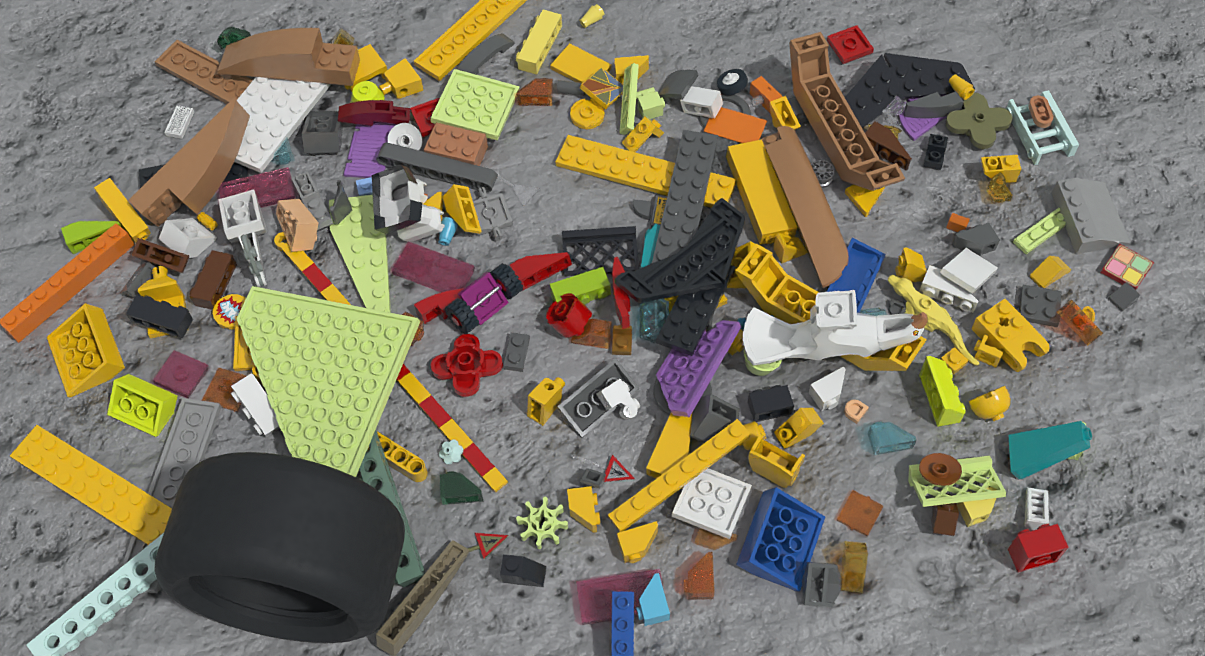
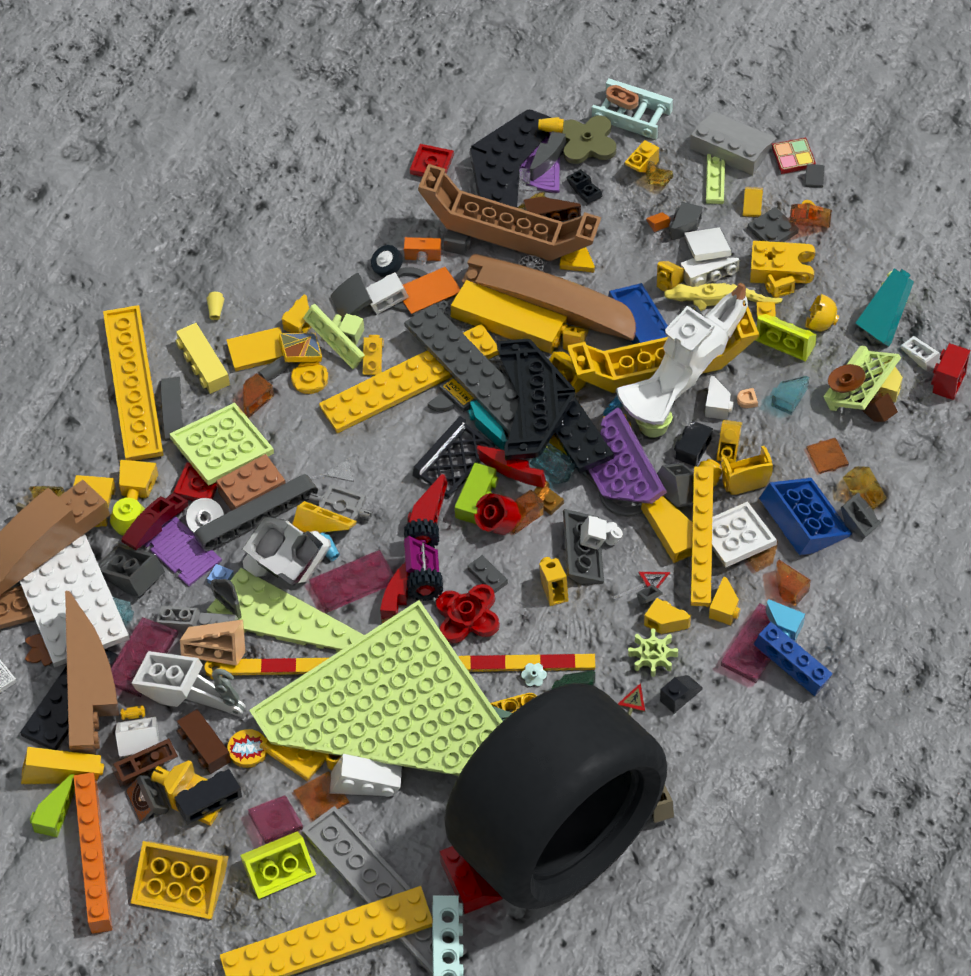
camera: 50 degrees left, 5 degrees down
yellow slope [769,96,801,130] -> none

